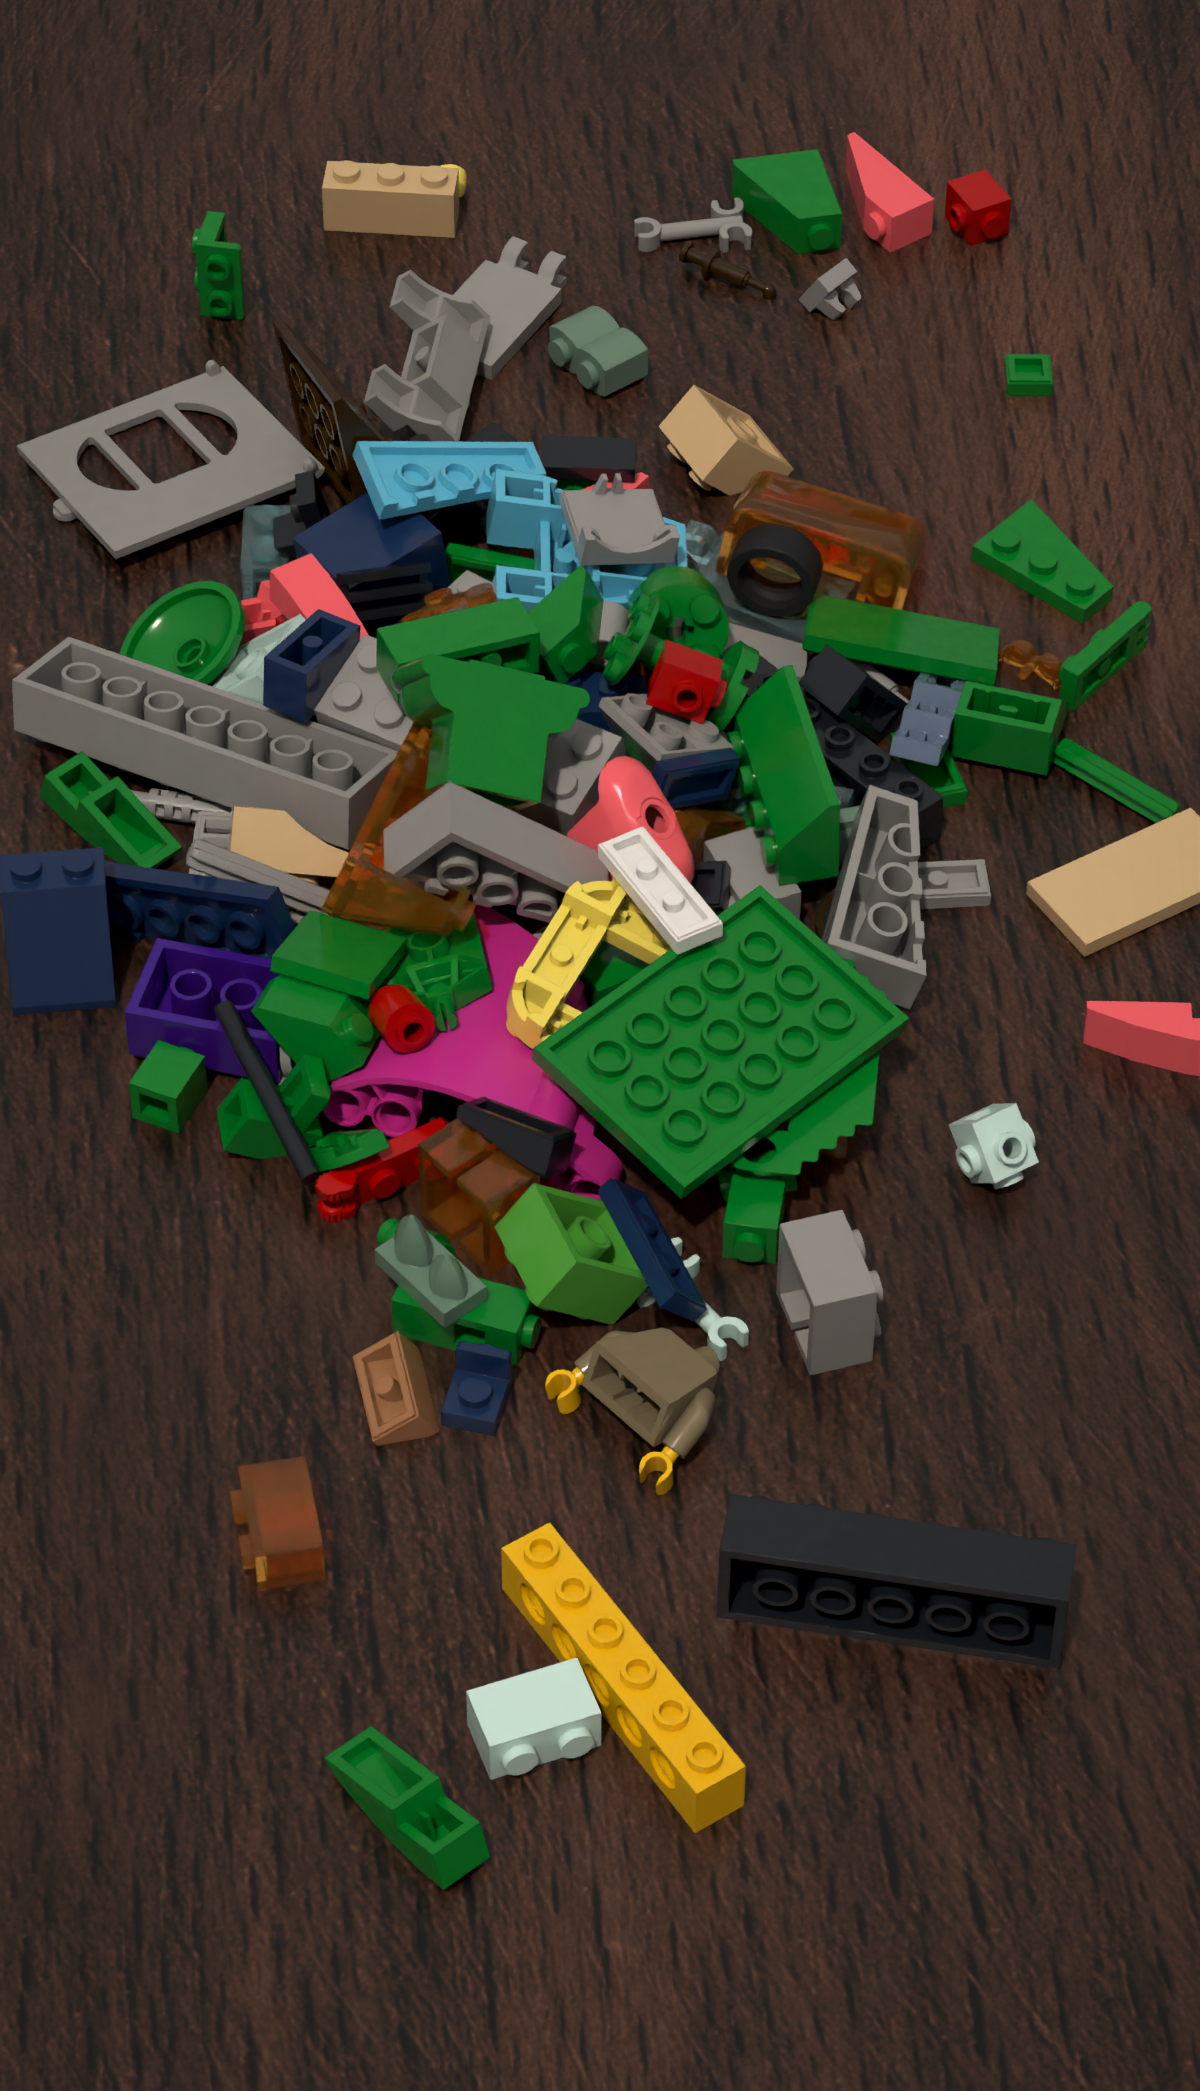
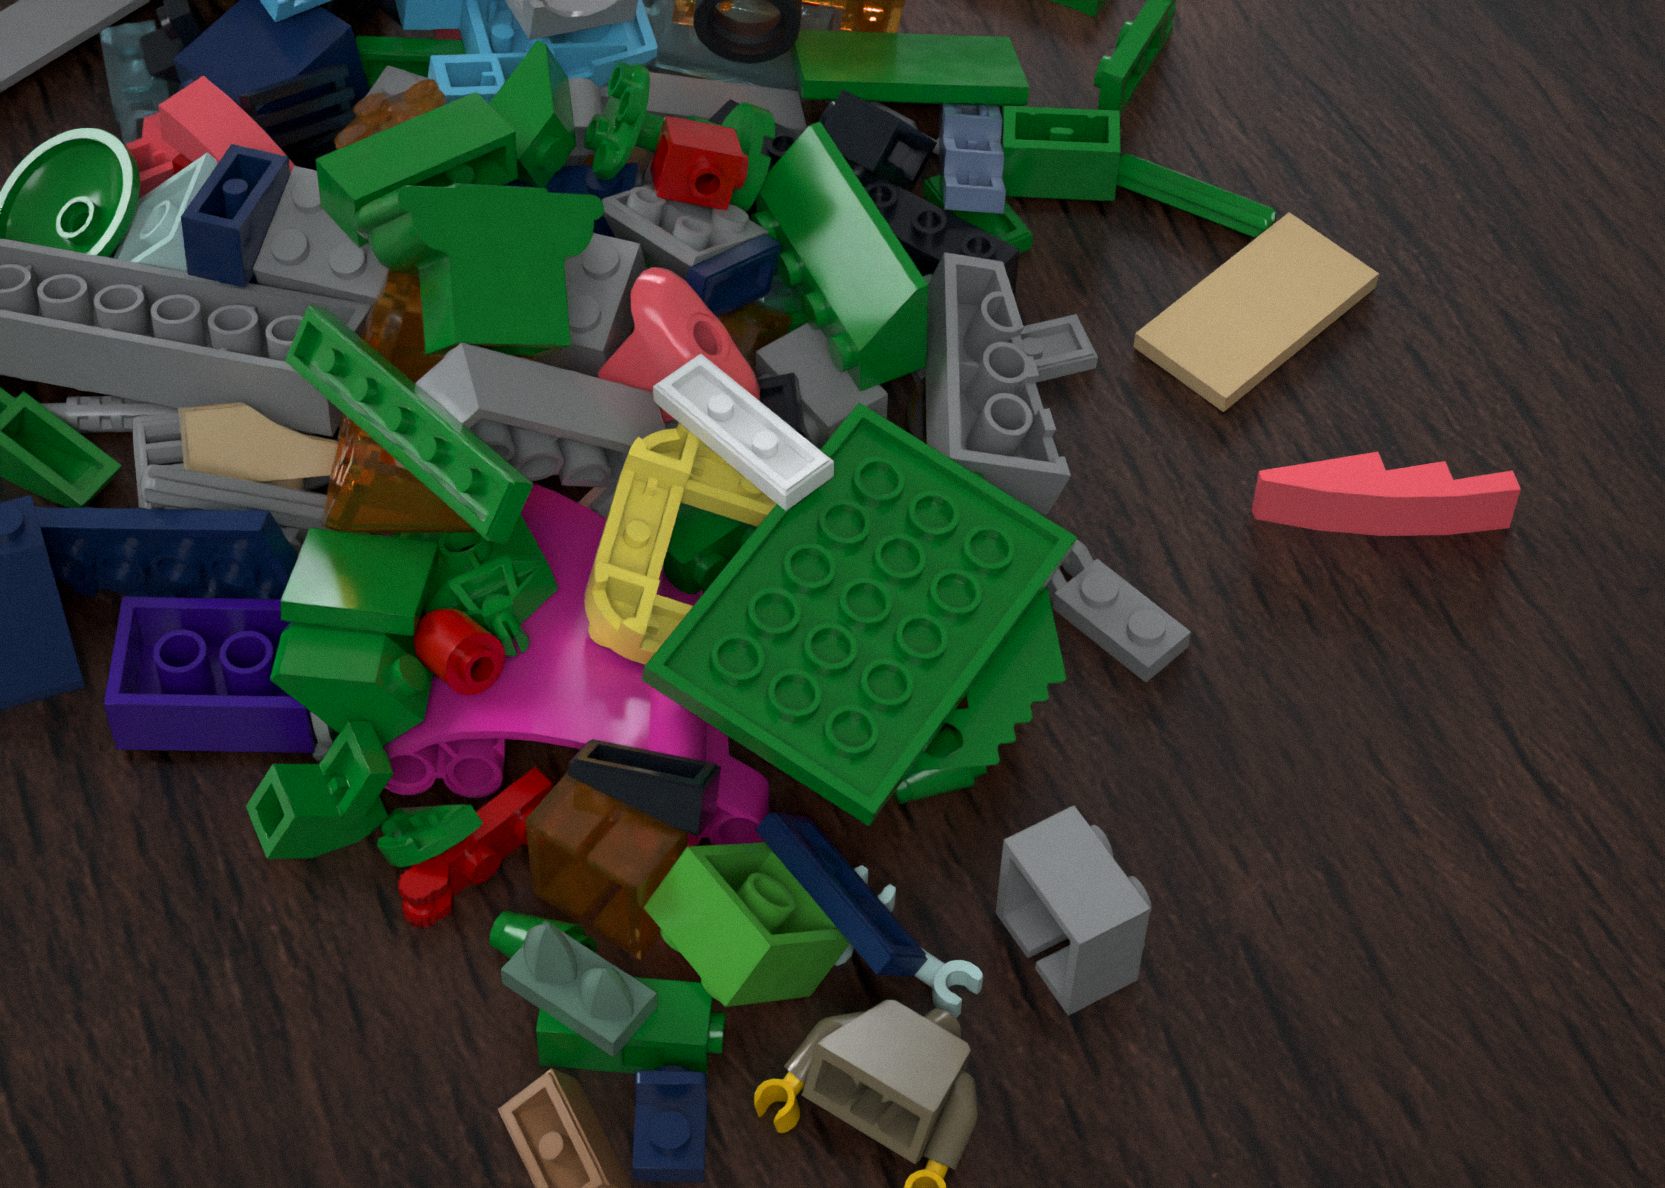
camera: 15 degrees left, 5 degrees up
green brick [129,1040,208,1134] -> none
black bar [214,1000,321,1185] -> none
green brick [627,566,729,672] -> none
green brick [722,1174,786,1264] -> none
light aqua brick [949,1103,1039,1189] -> none
clear orange piece [998,639,1062,690] -> none
none -> green tile [285,305,534,544]
none -> light grey hinge [1047,540,1191,683]

